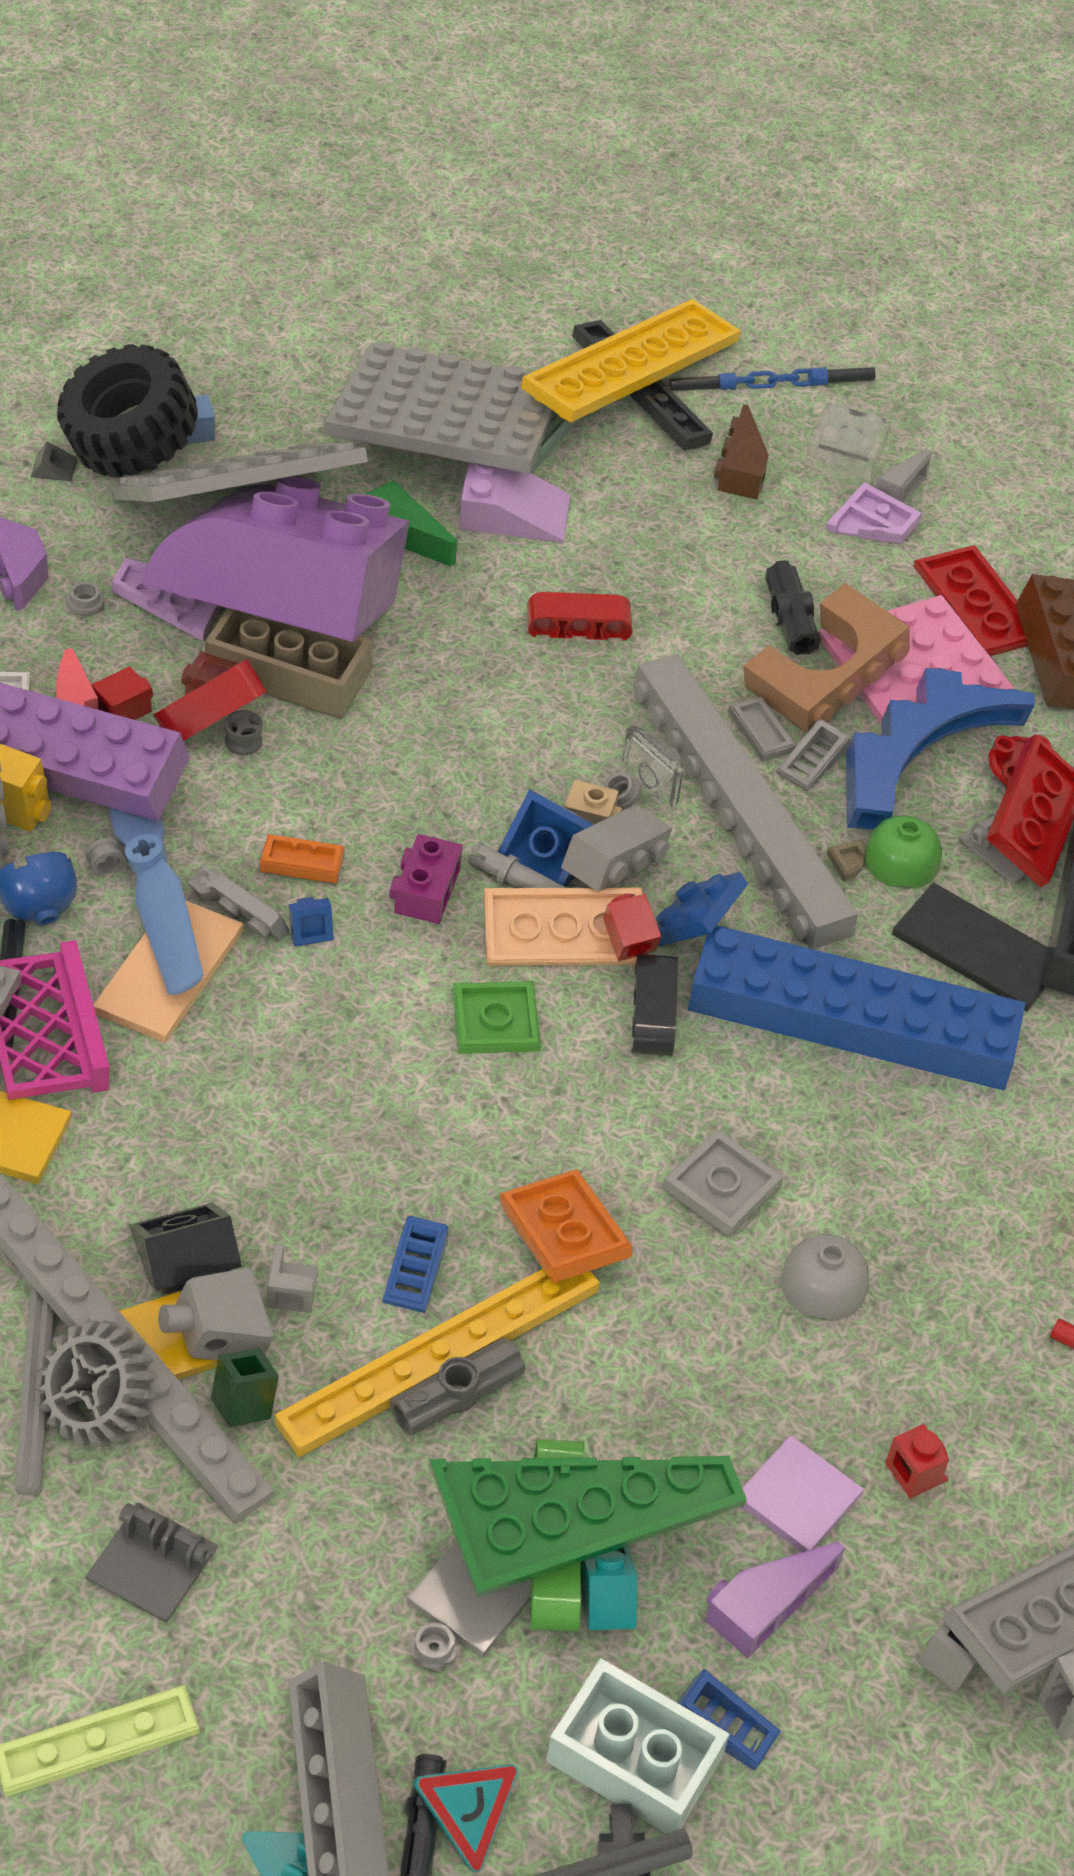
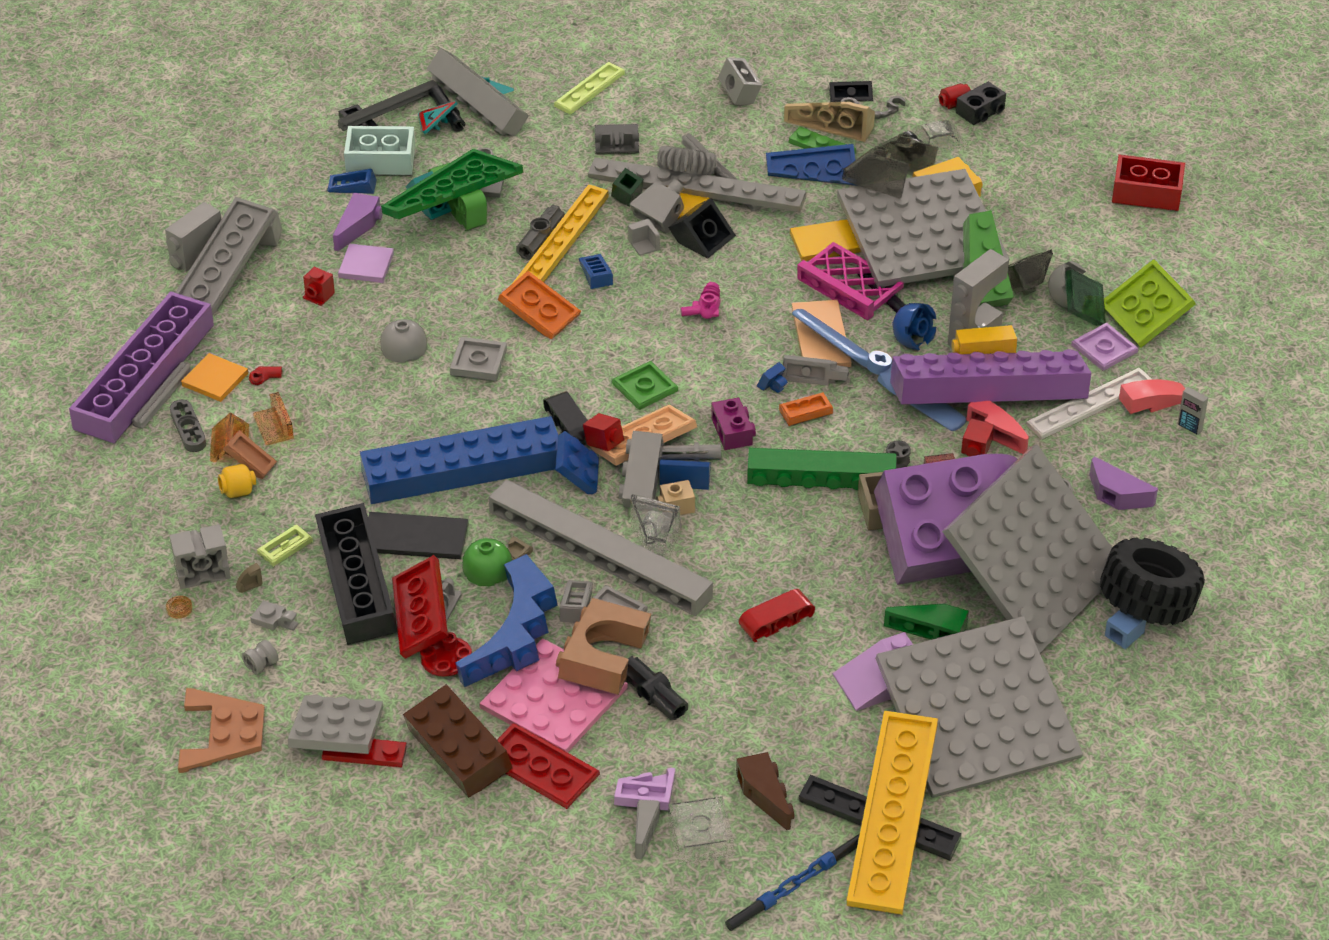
camera: 155 degrees right, 5 degrees down
red beam [153,658,267,741] -> none
none -> dark pink piece [680,282,720,319]
none -> green brick [747,447,896,490]

